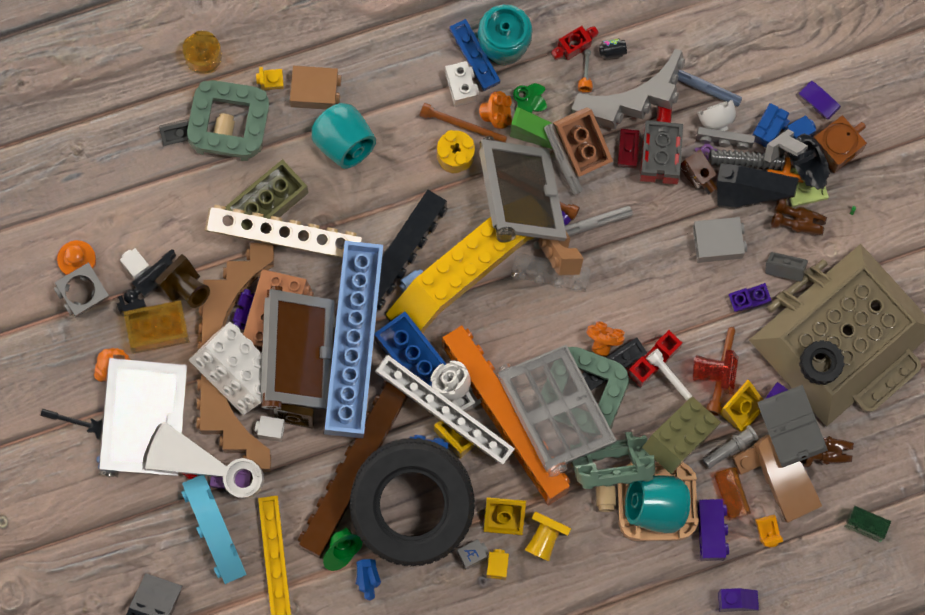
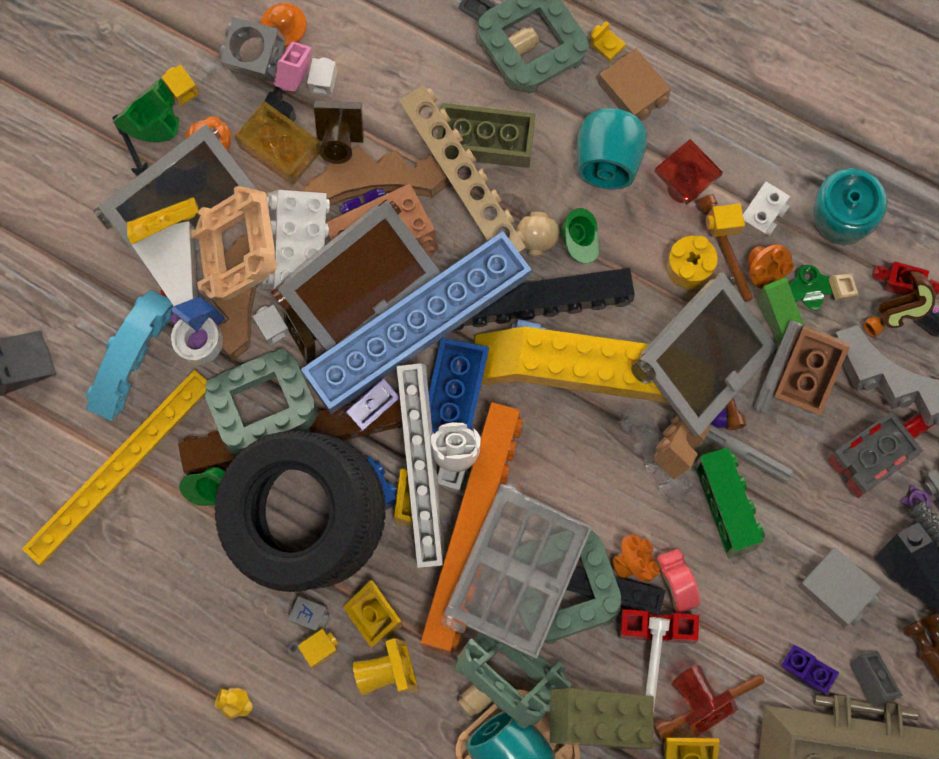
camera: 55 degrees right, 0 degrees up
black plate [123,249,176,303] -> none
blue rock [356,559,381,601] -> none
blue plate [449,19,501,91] -> none
dark red plate [617,129,640,168] -> none
reddish brown torso [680,149,717,195] -> none
none -> green brick [113,78,179,142]
none -> yellow wing [127,197,198,245]
none -> yellow brick [161,64,200,107]
none -> blue slope [171,297,225,332]
none -> light nougat plate [191,186,277,301]
none -> sand green plate [205,349,319,455]
none -> bright pink brick [273,41,312,91]
none -> brick [345,379,400,430]
none -> tan plant [516,211,560,257]
none -> green piece [561,208,599,264]
none -> clear red plant [654,139,723,205]
none -> coral animal [657,549,701,613]
none -> green brick [694,447,765,559]
none -> yellow brick [706,203,745,237]
none -> tan tile [828,273,859,301]
none -> reddish brown animal [878,272,936,328]

